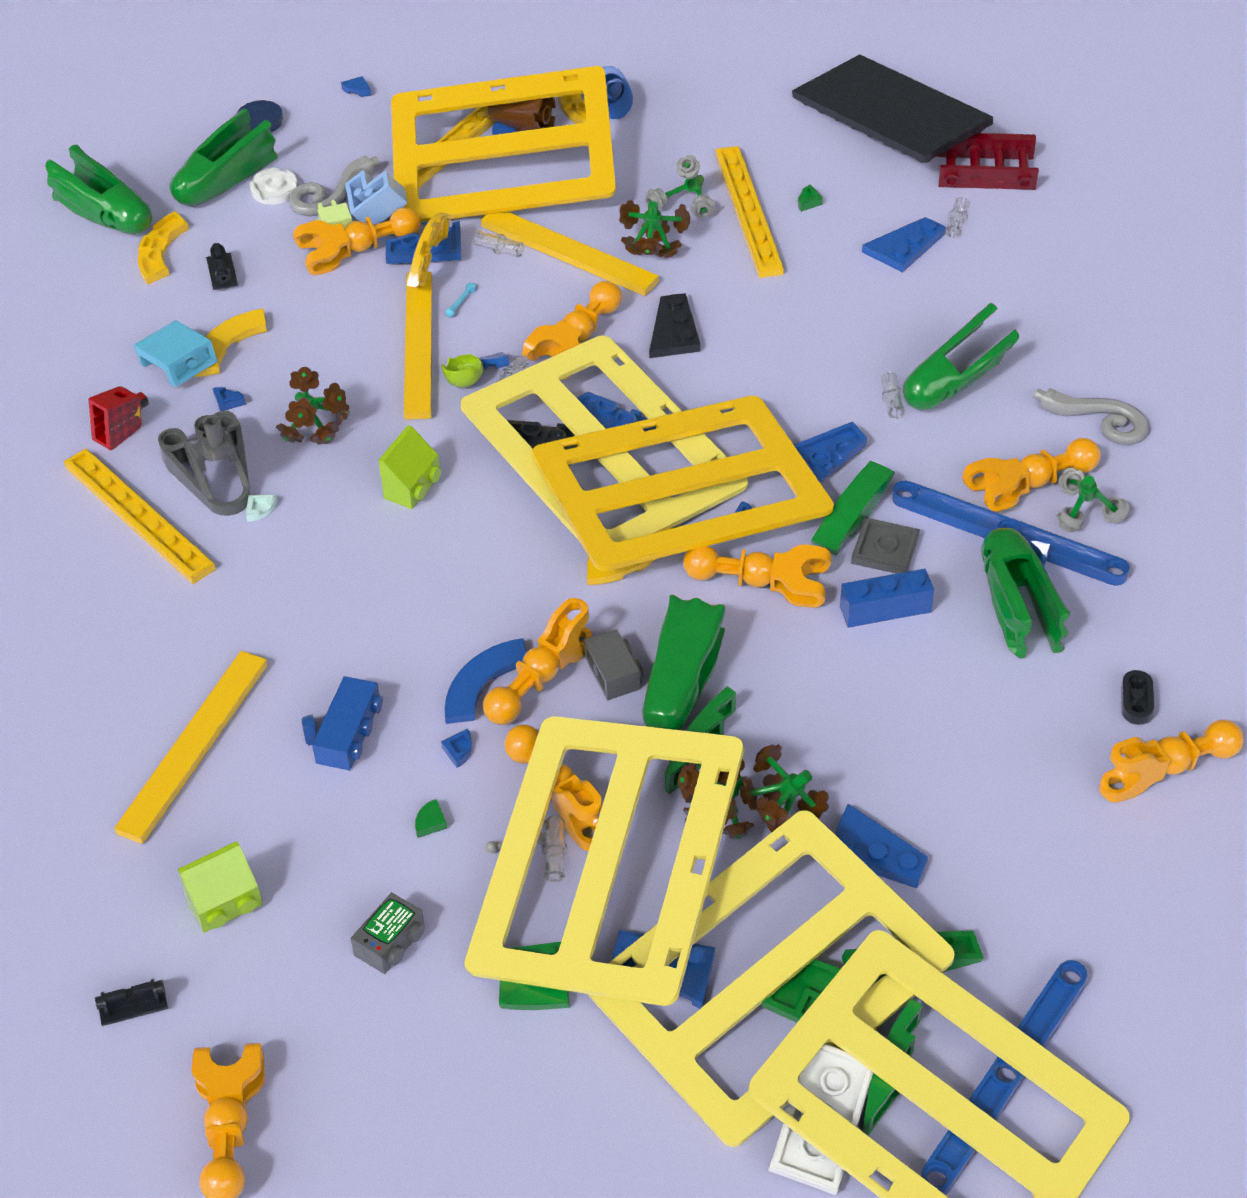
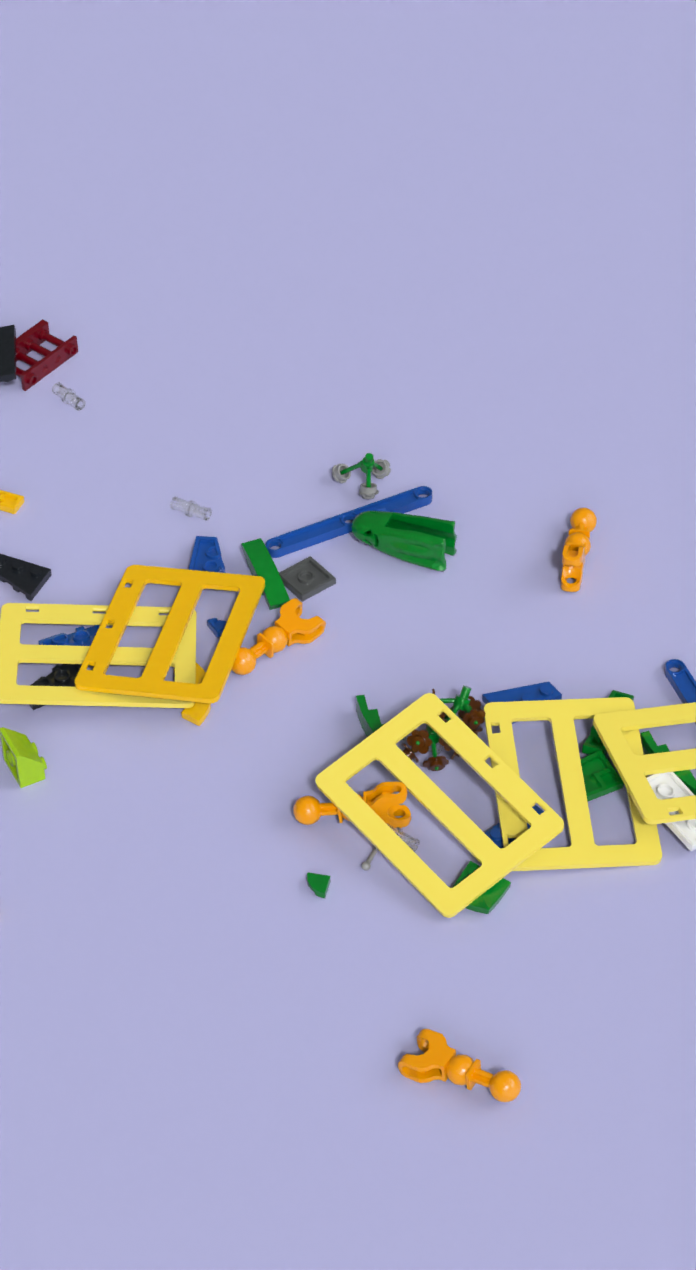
camera: 55 degrees left, 5 degrees down
black hinge [95,978,168,1026] -> none
yellow tile [114,651,268,844] -> none
lime slope [177,841,262,933] -> none
blue tile [301,714,317,746] -> none
blue brick [312,676,383,771] -> none
dark grey brick [351,892,425,974] -> none
blue tile [441,728,472,768] -> none
blue tile [444,638,526,724] -> none
light orange piece [483,598,593,725] -> none
dark grey brick [584,629,643,701] -> none
green piece [642,594,726,730] -> none
blue brick [840,568,934,628] -> none
blue wing [862,217,946,273] -> none
green piece [903,303,1019,410] -> none
light orange piece [962,438,1101,512] -> none
light grey plant [1034,388,1148,445] -> none
black plate [1121,670,1154,725] -> none

